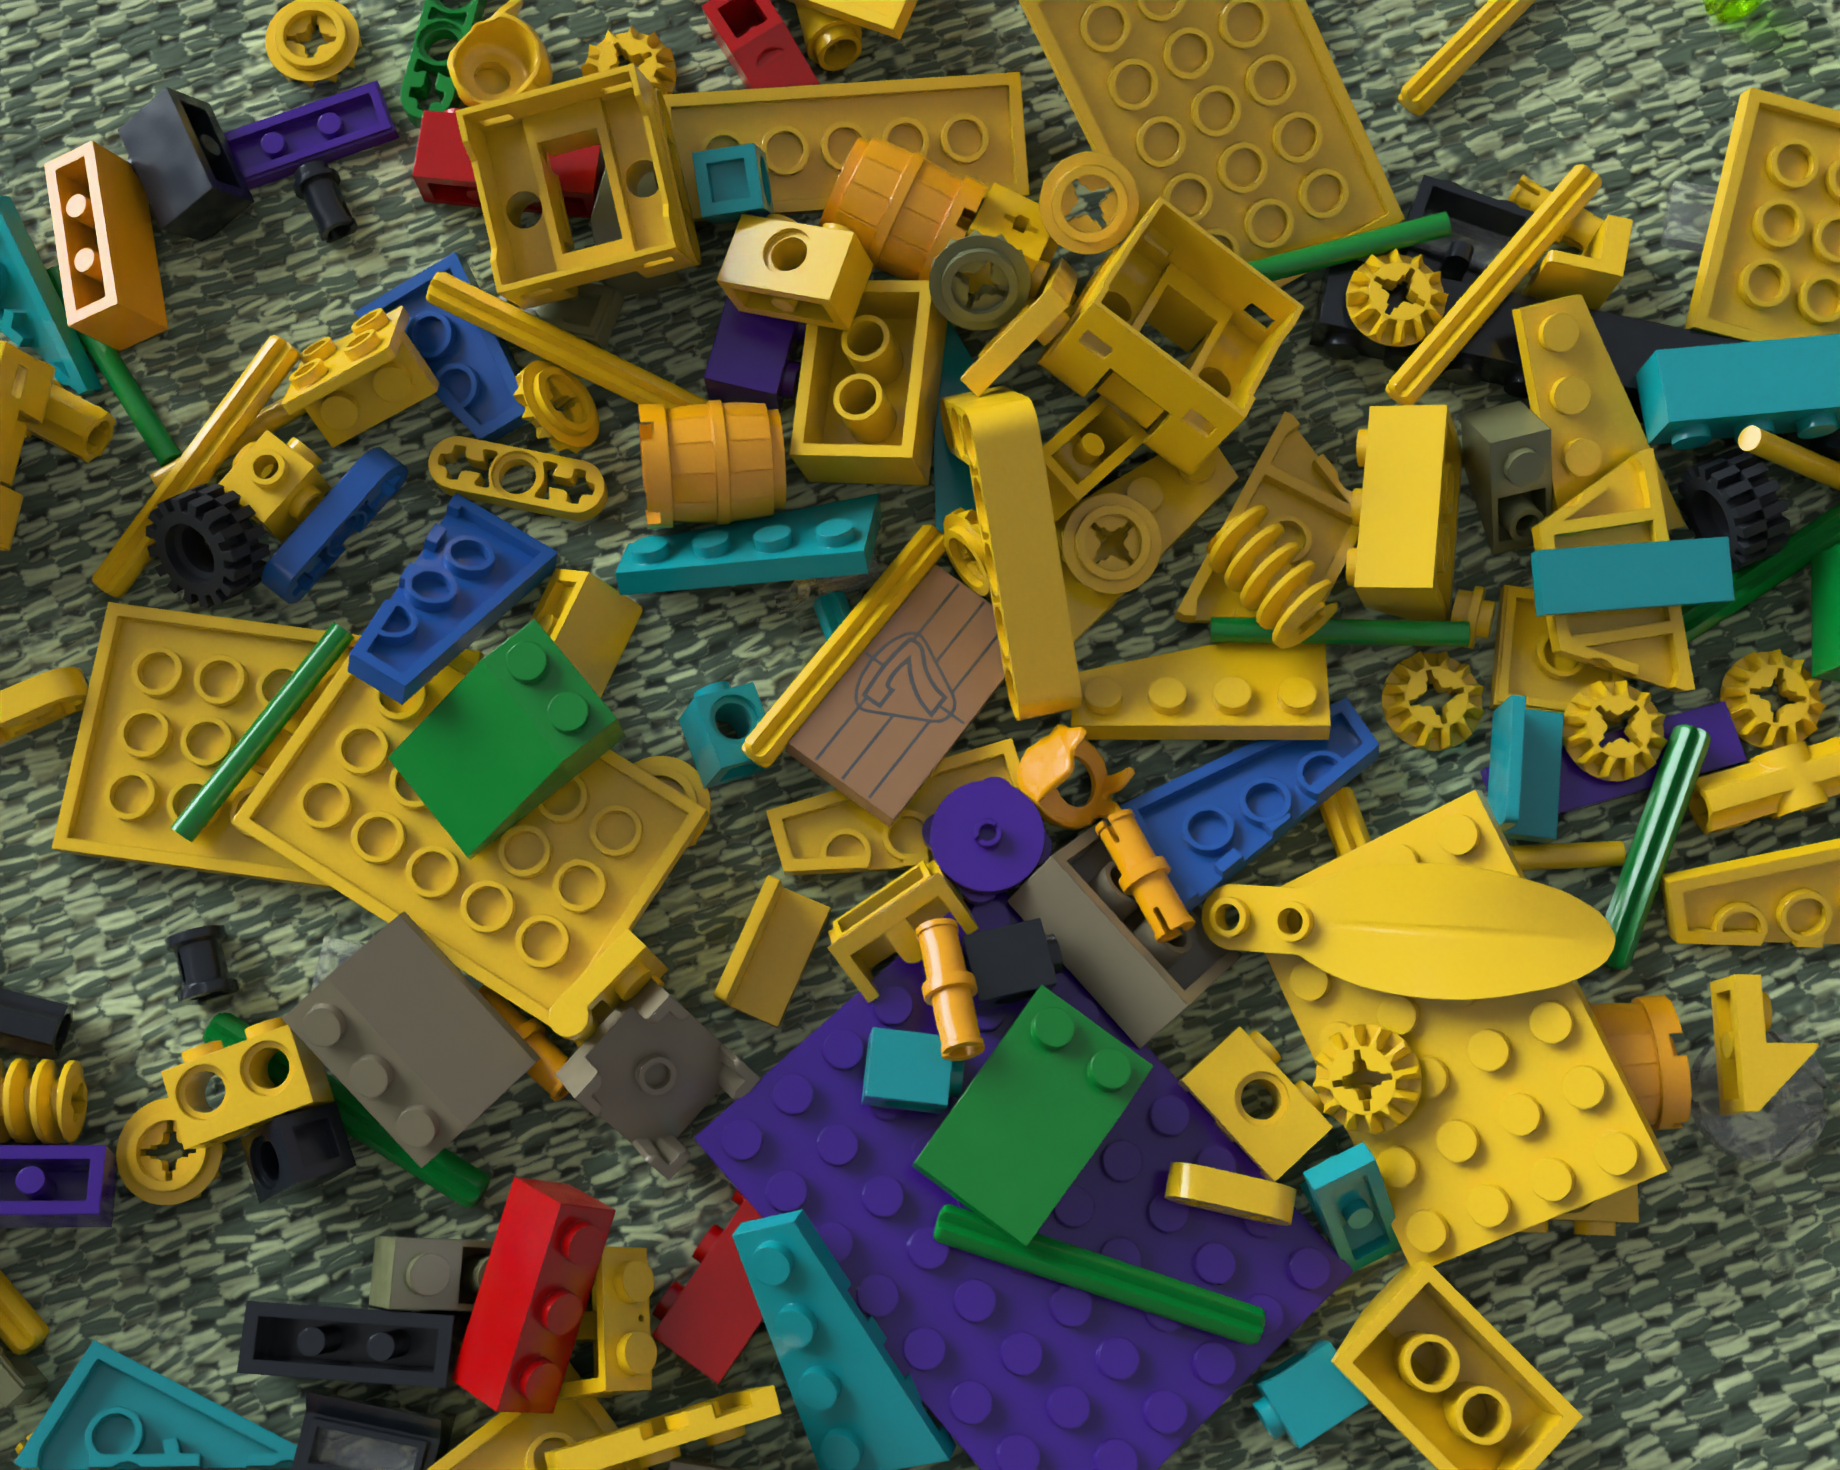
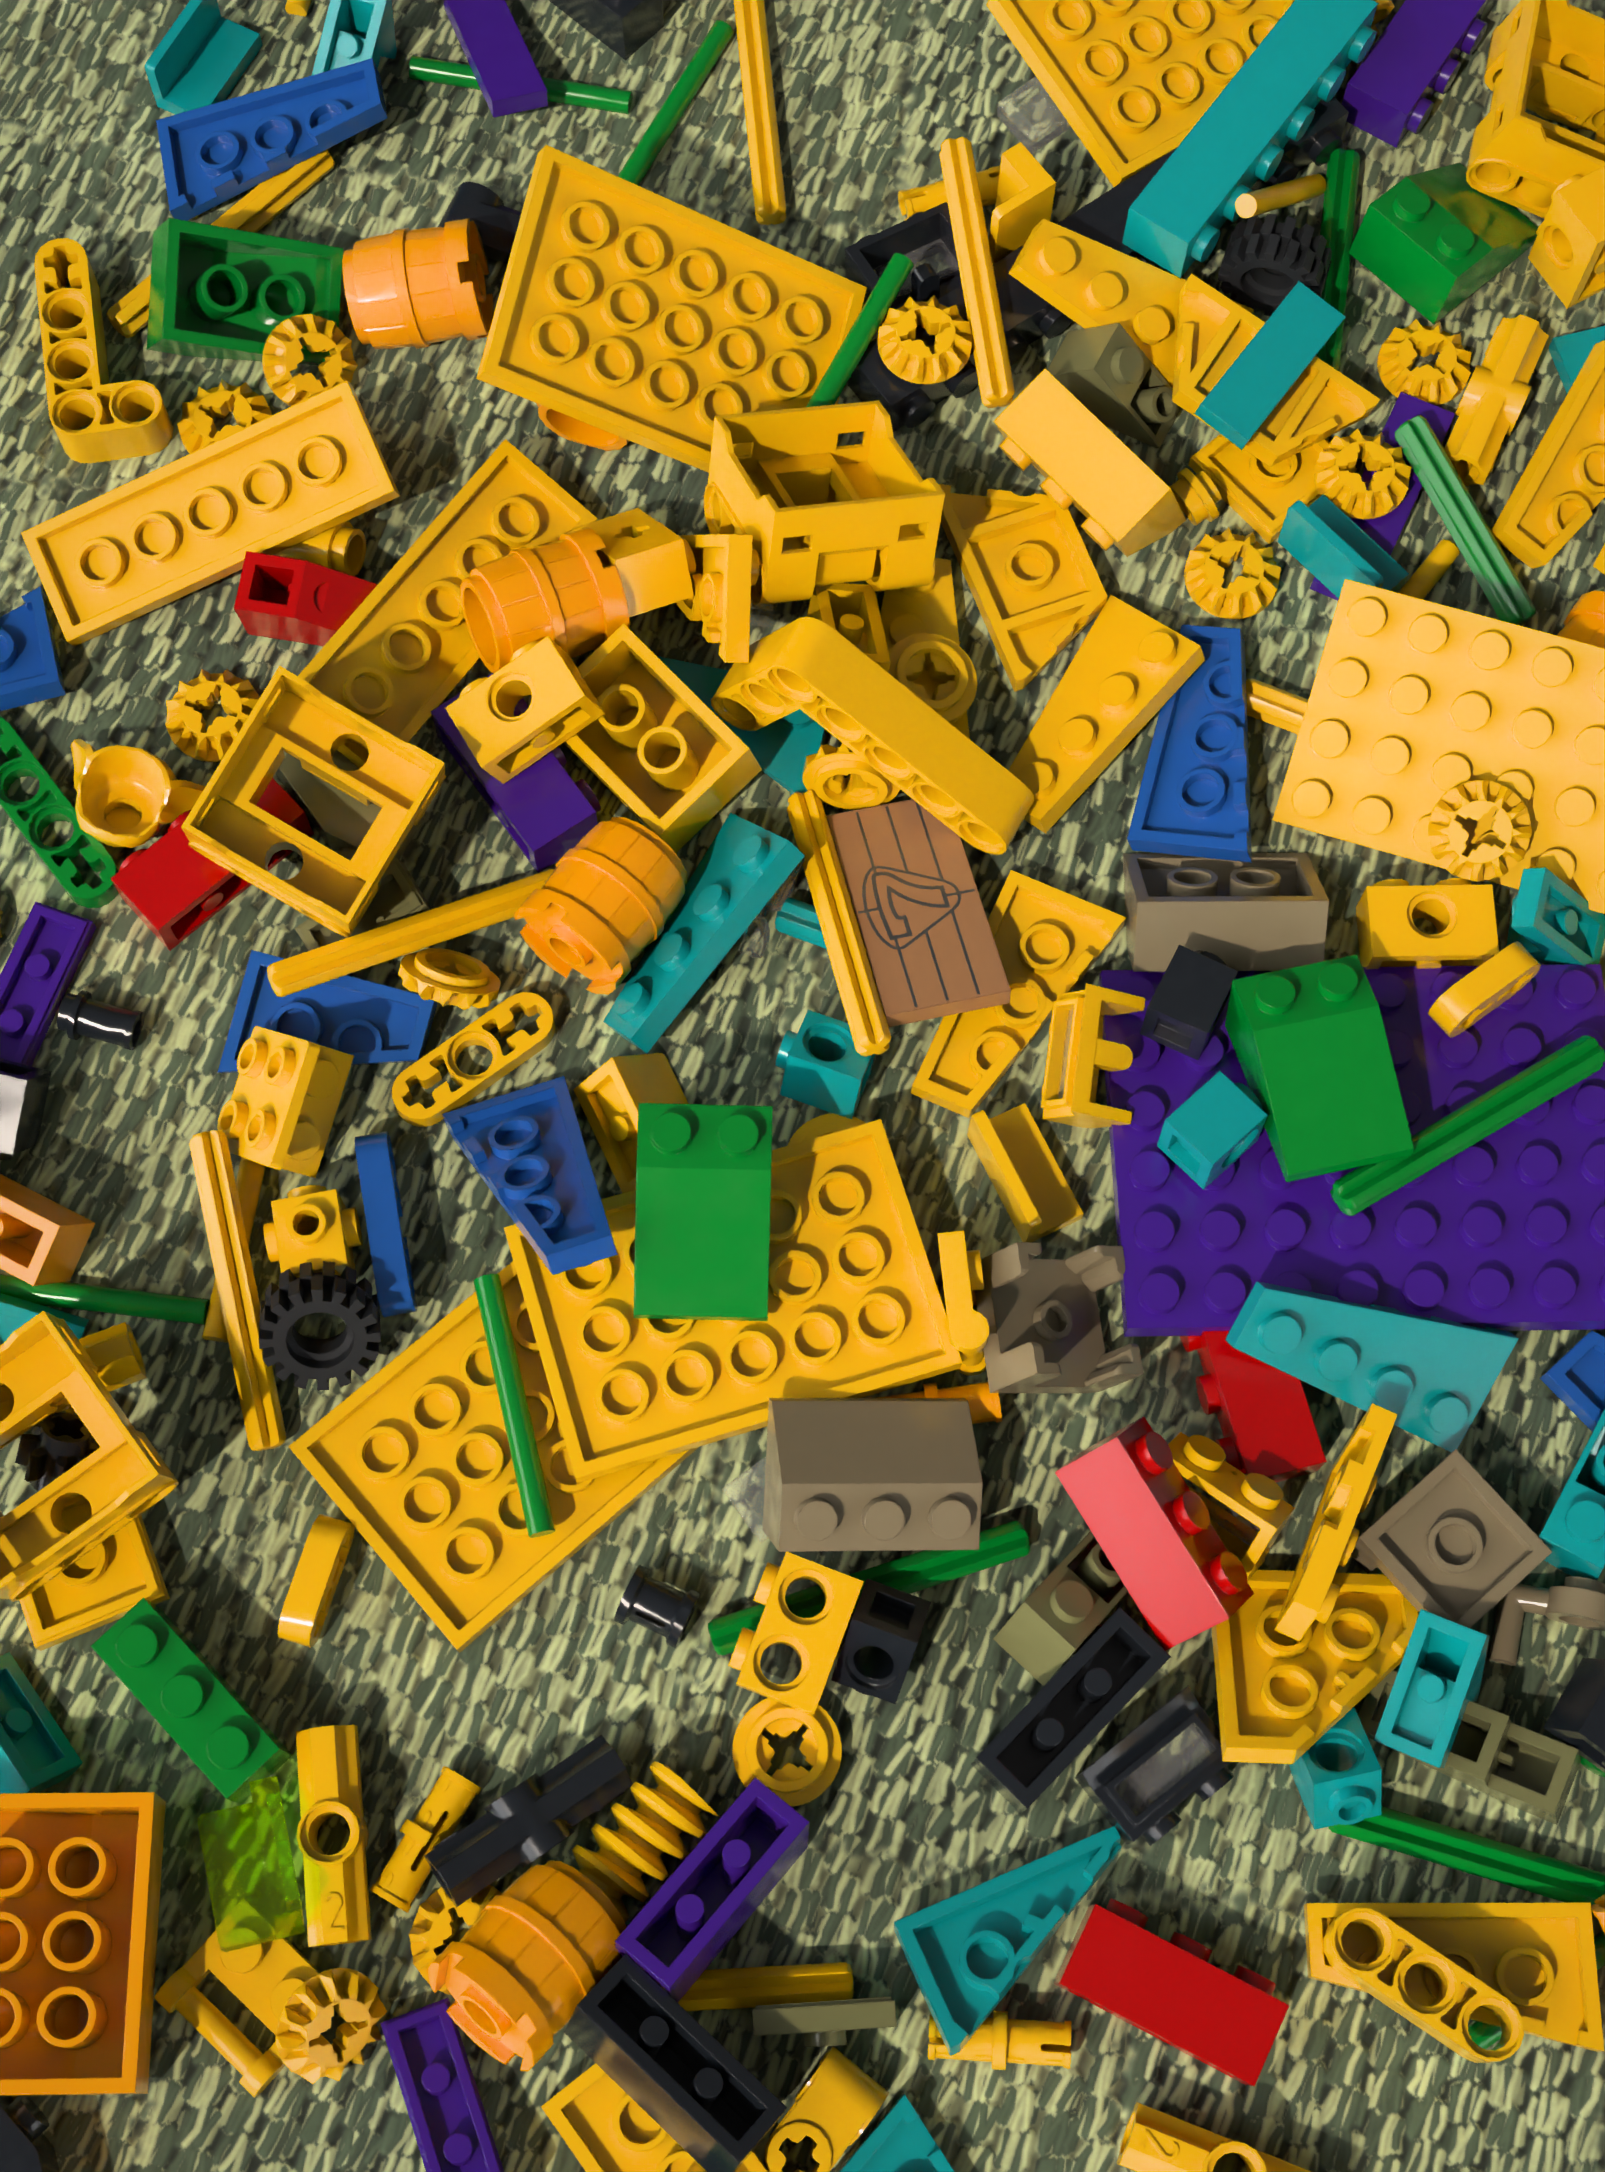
camera: 50 degrees left, 5 degrees down
teal brick [692,143,774,225] -> none
light orange pin [916,918,985,1061] -> none
dark purple piece [922,777,1052,905] -> none
olive gear [929,229,1031,330] -> none
light orange piece [1017,724,1135,830] -> none
yellow gear [1039,151,1139,254] -> none
light orange pin [1095,808,1195,944] -> none
yellow plant [1202,862,1615,1000] -> none
yellow piece [1206,504,1339,649] -> none
green bar [1210,617,1470,647] -> none

